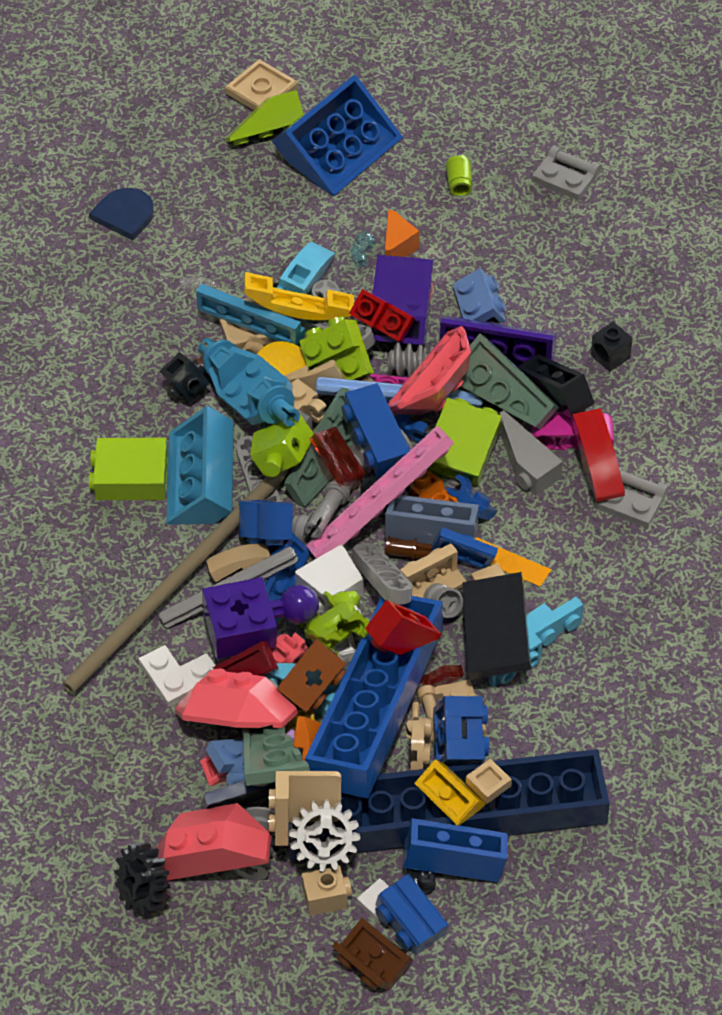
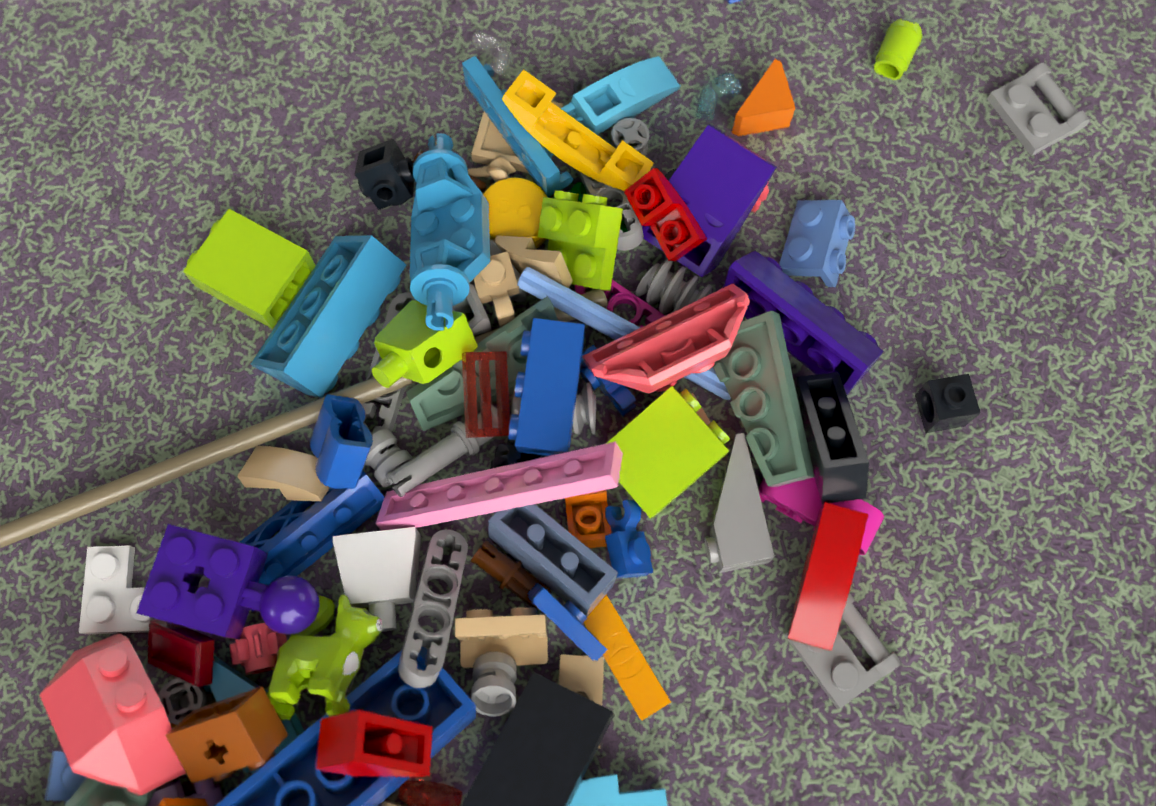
camera: 30 degrees right, 20 degrees up
light grey axle [159,547,298,628] -> none

